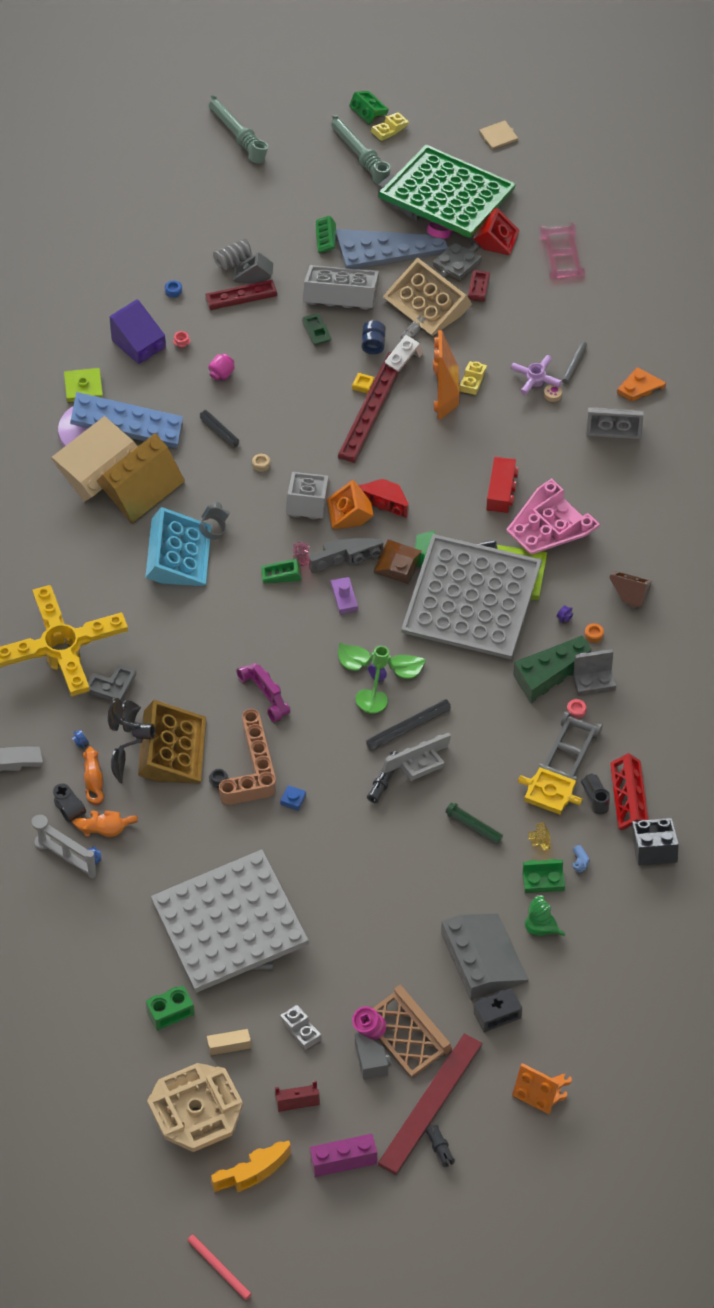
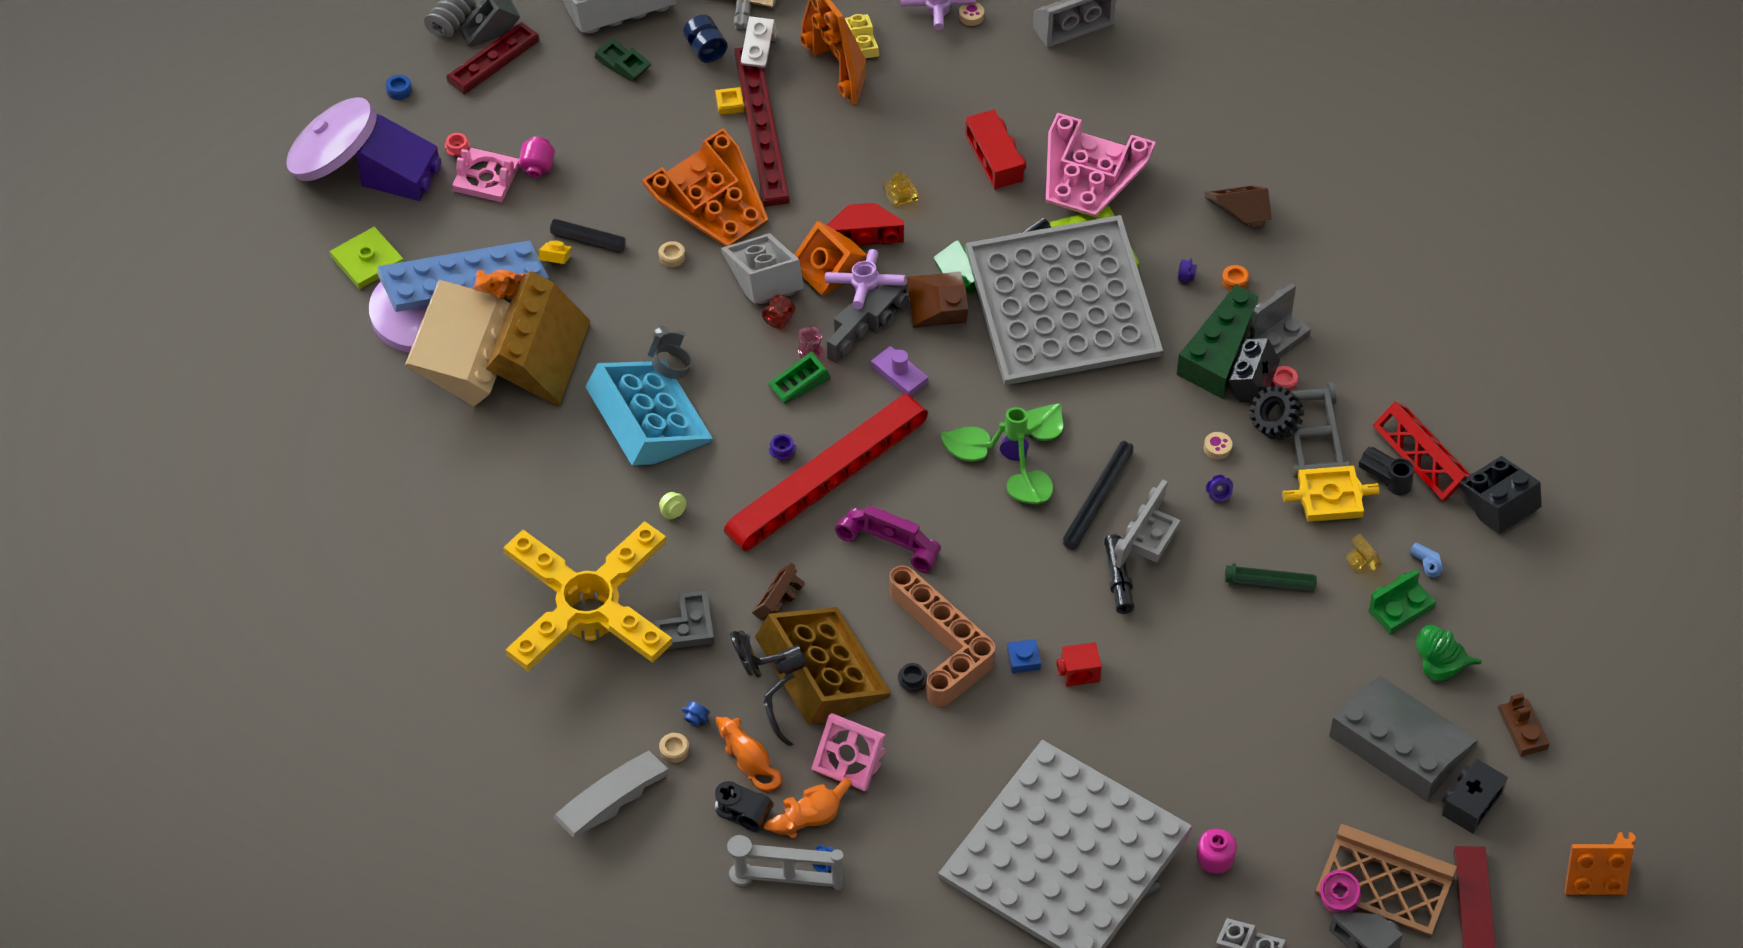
camera: 30 degrees left, 0 degrees up
none -> lavender dish [286,97,377,181]
none -> bright pink piece [452,148,520,203]
none -> orange animal [473,269,527,300]
none -> yellow plate [538,241,572,264]
none -> orange wedge [641,128,768,247]
none -> yellowish green plate [659,492,687,520]
none -> tan tile [659,733,689,763]
none -> red beam [724,394,928,551]
none -> reddish brown plate [752,563,805,620]
none -> clear red wheel [762,295,795,329]
none -> dark purple plate [769,434,796,460]
none -> bright pink piece [811,713,886,791]
none -> lavender bar [825,249,906,309]
none -> clear yellow tile [883,171,918,207]
none -> red brick [1056,642,1102,687]
none -> dark pink head [1196,828,1237,874]
none -> tan tile [1203,432,1232,460]
none -> dark purple plate [1206,475,1233,502]
none -> black brick [1228,338,1280,402]
none -> black tyre [1249,386,1304,440]
none -> reddish brown plate [1498,693,1550,757]

